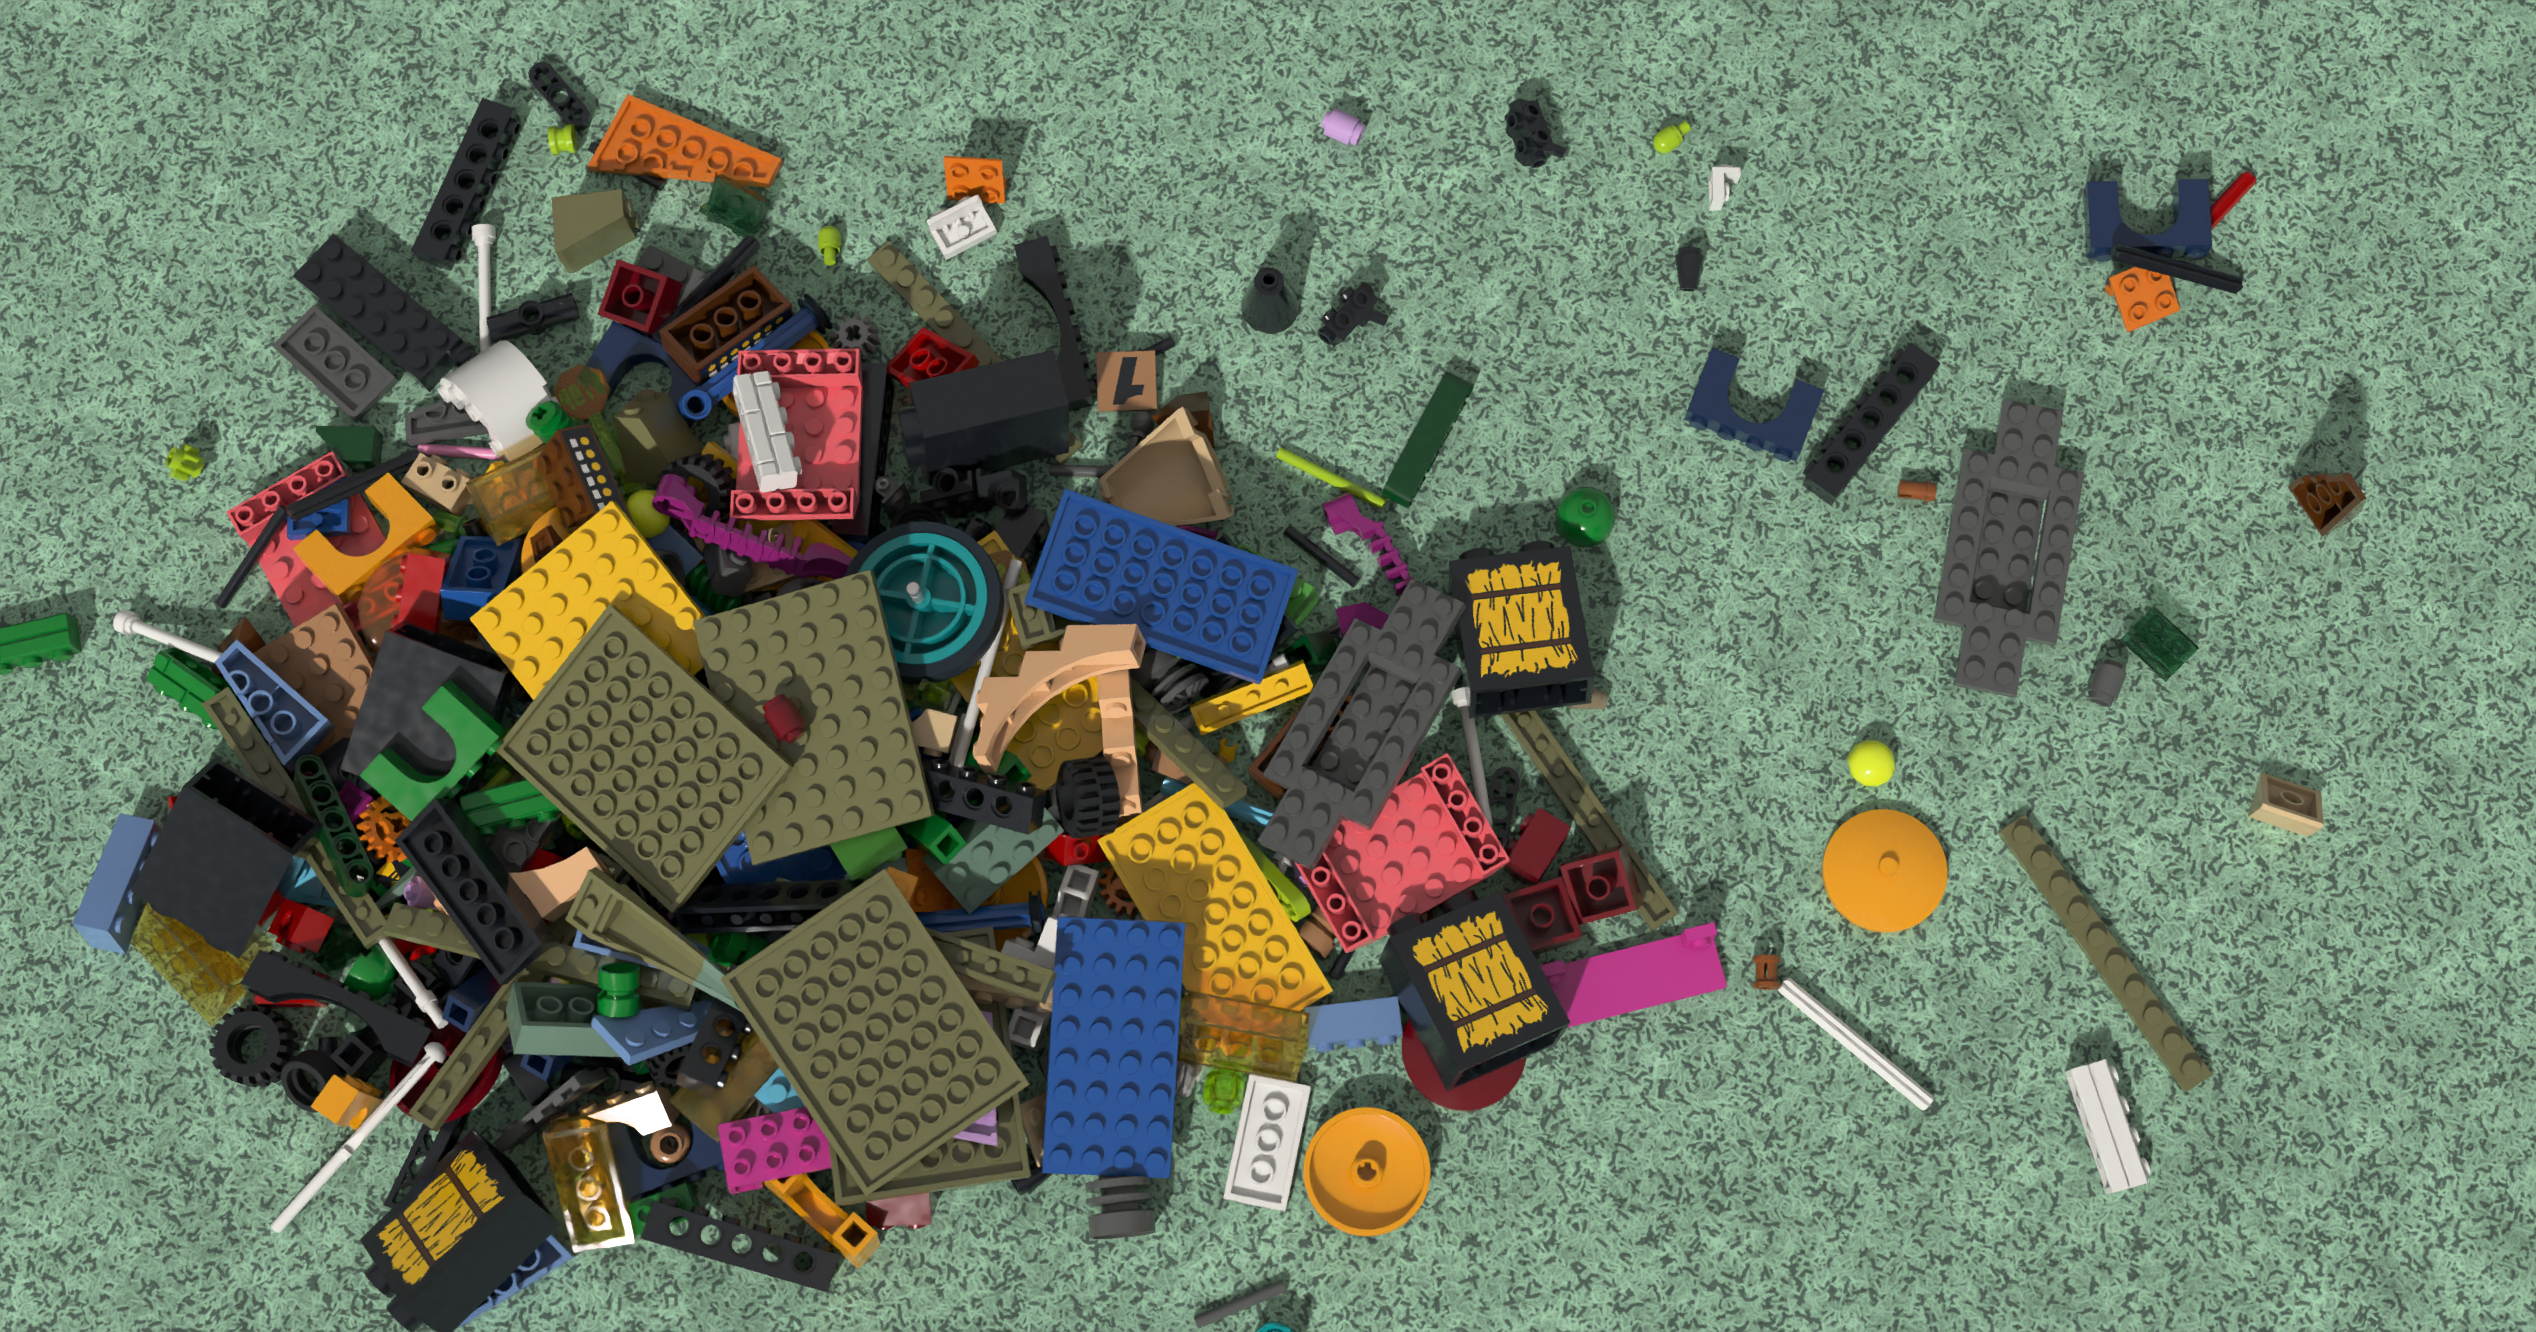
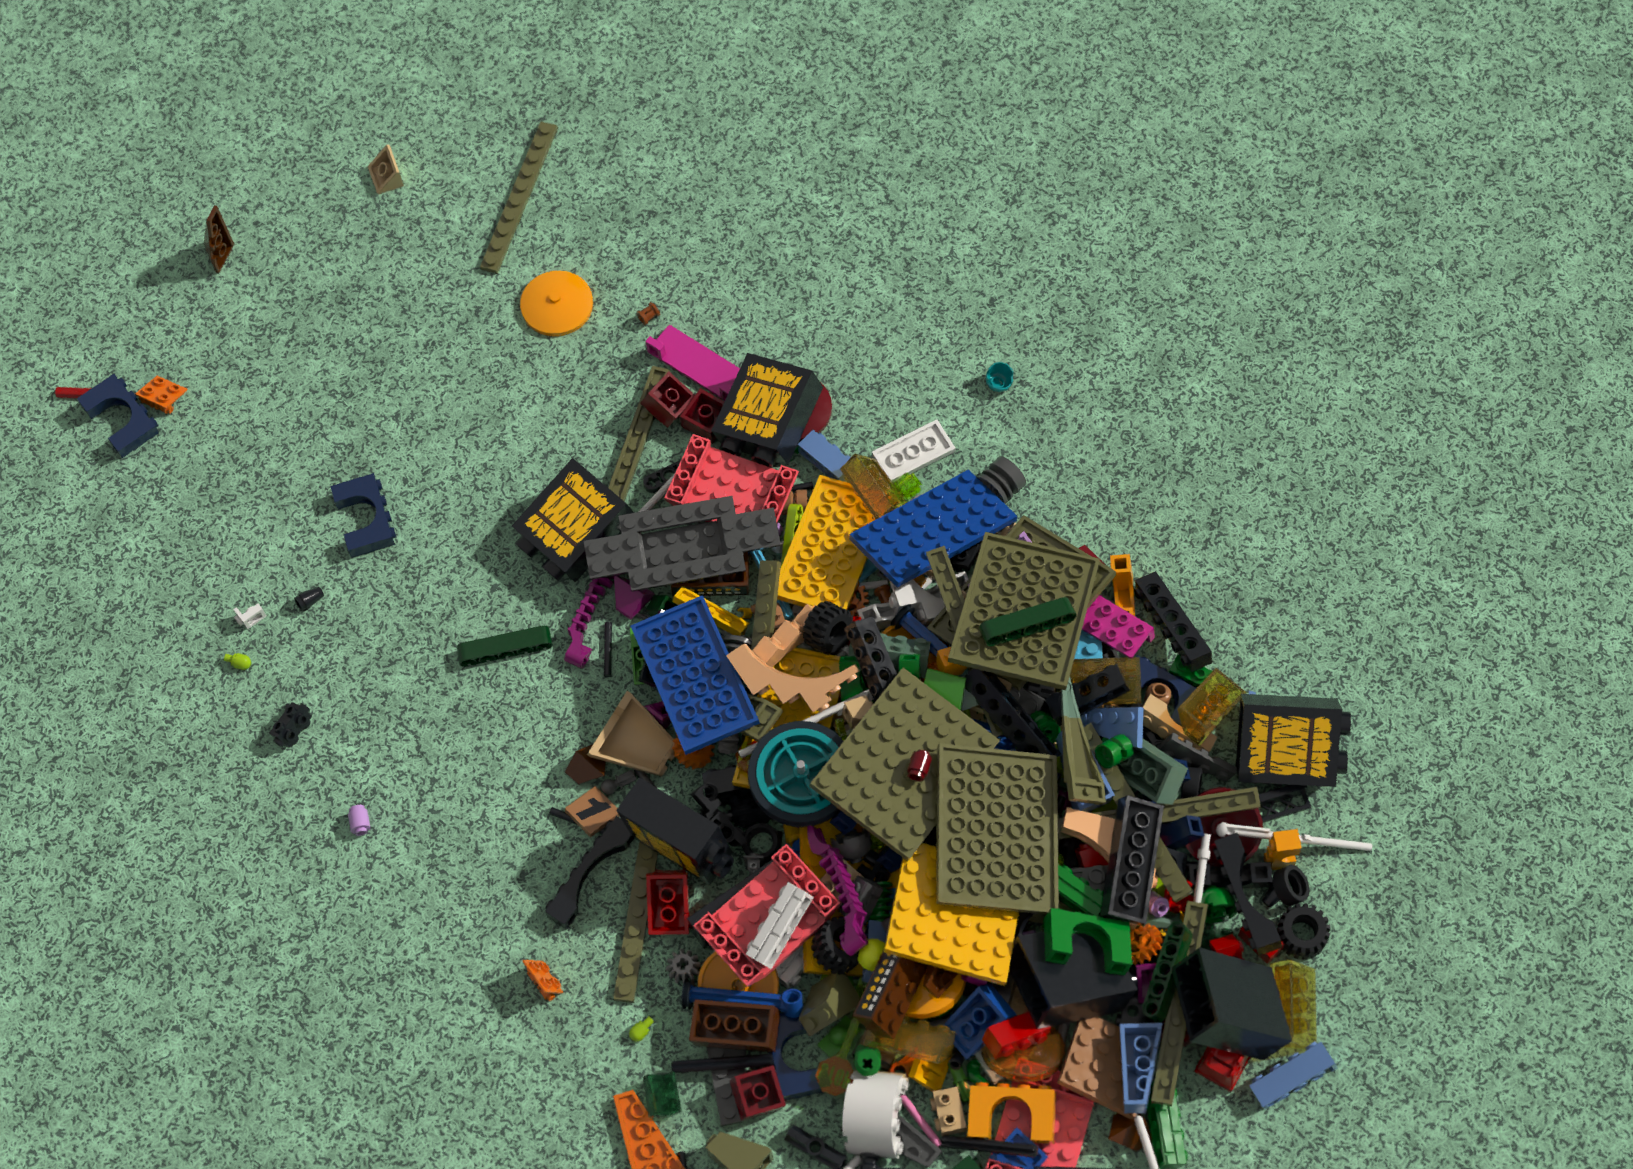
camera: 130 degrees left, 10 degrees down
white bracket [927,195,997,260] -> none
dark grey bar [1194,1280,1287,1329] -> none
black cone [1241,267,1300,334] -> none
lime bar [1276,447,1387,510] -> none
light orange dish [1303,1107,1431,1237] -> none
black brick [1317,282,1388,347] -> none
dark red brick [1503,807,1571,887] -> none
green cylinder [1555,487,1615,547] -> none
white axle [1778,978,1934,1110] -> none
black brick [1802,343,1941,506] -> none
neon yellow hair [1847,740,1896,787] -> none
dark orange pin [1897,479,1937,504] -> none
dark grey piece [1933,399,2084,698] -> none
white brick [2065,1059,2151,1195] -> none
dark grey brick [2087,659,2127,707] -> none
black axle [2110,243,2243,294] -> none
clear green bracket [2120,607,2199,682] -> none
none -> dark green beam [978,597,1077,647]

